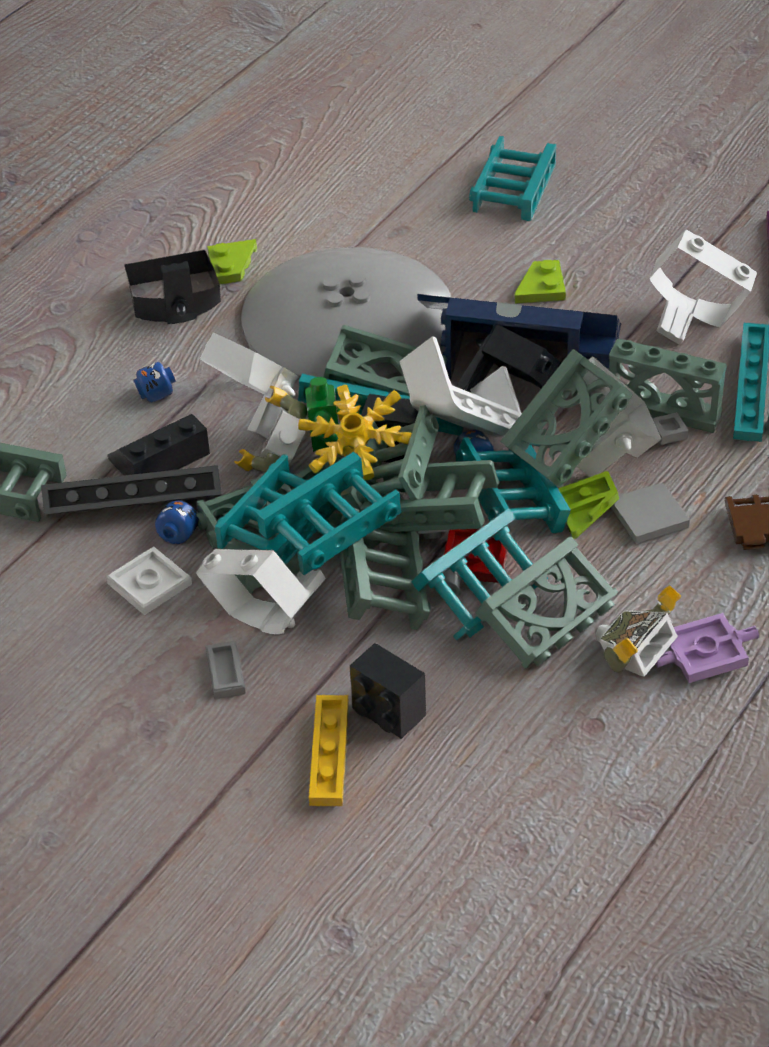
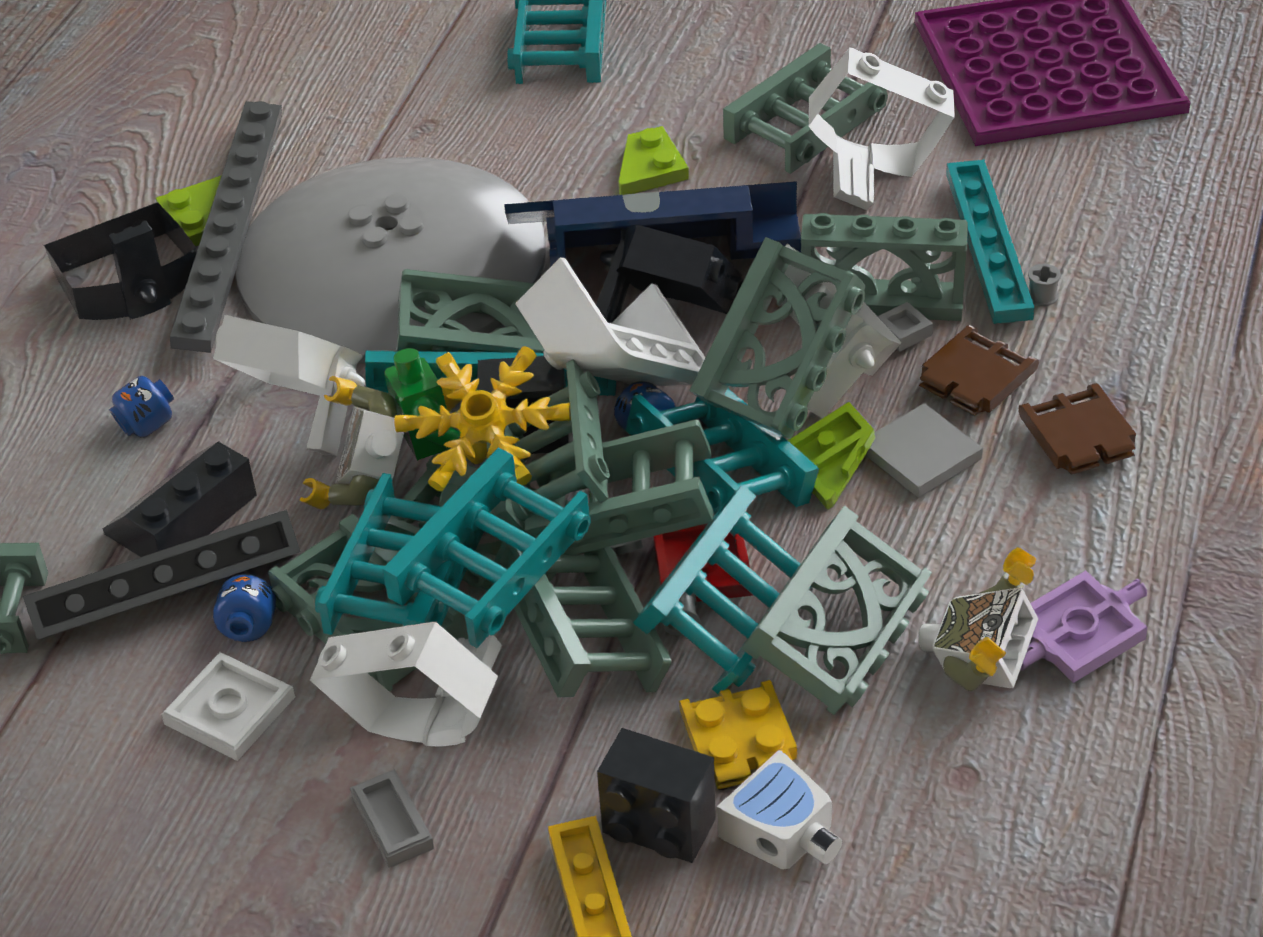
camera: 15 degrees left, 0 degrees up
none -> dark grey plate [170,101,282,353]
none -> yellow plate [679,680,797,789]
none -> torso [717,750,842,870]
none -> sand green fence [723,43,888,174]
none -> reddish brown plate [919,325,1039,416]

